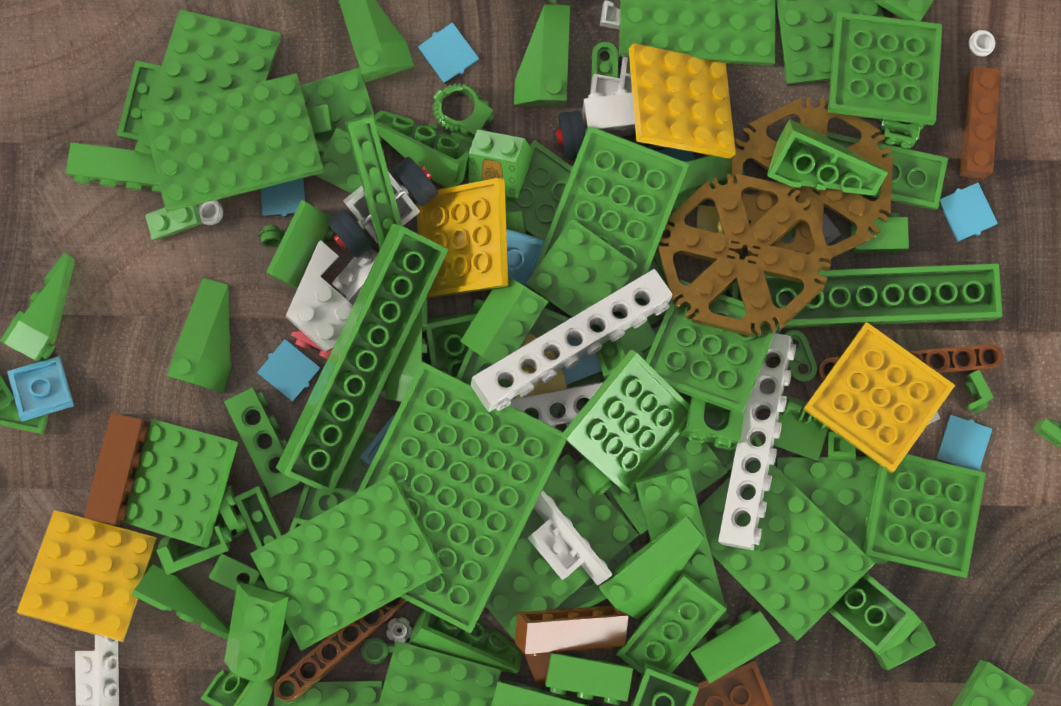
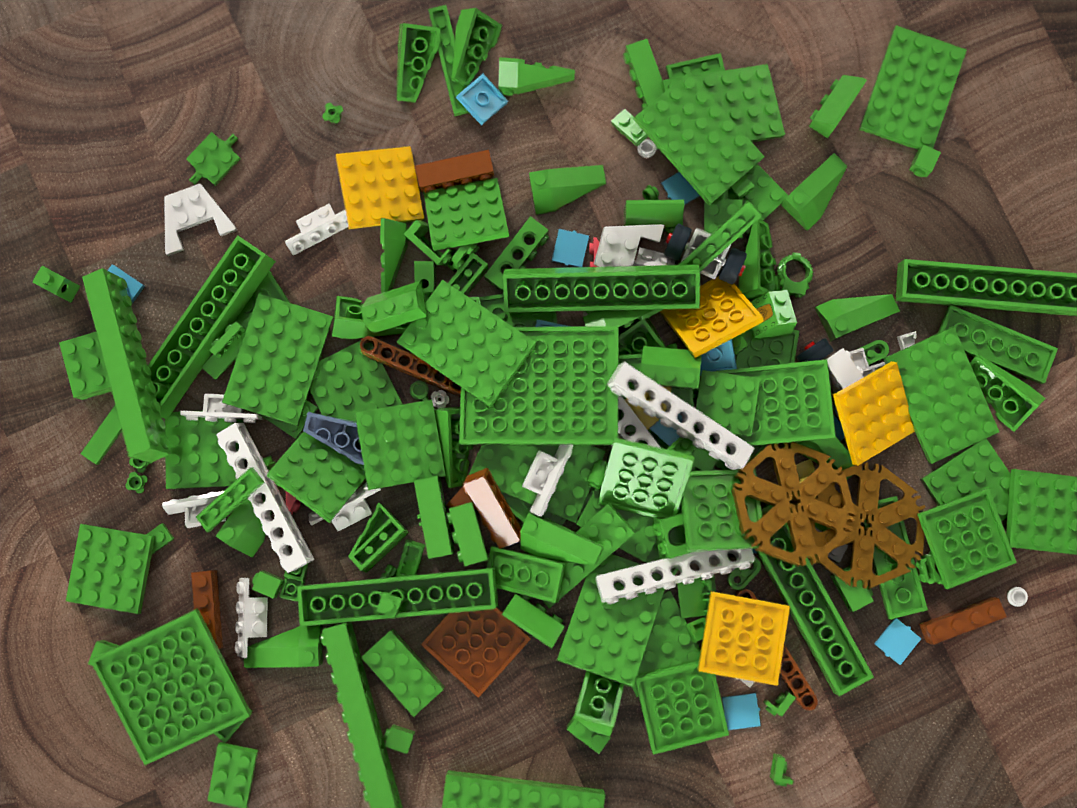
camera: 65 degrees right, 0 degrees up
medium azure piece [418,23,479,84] -> none
bright green wedge [767,119,888,195] -> none

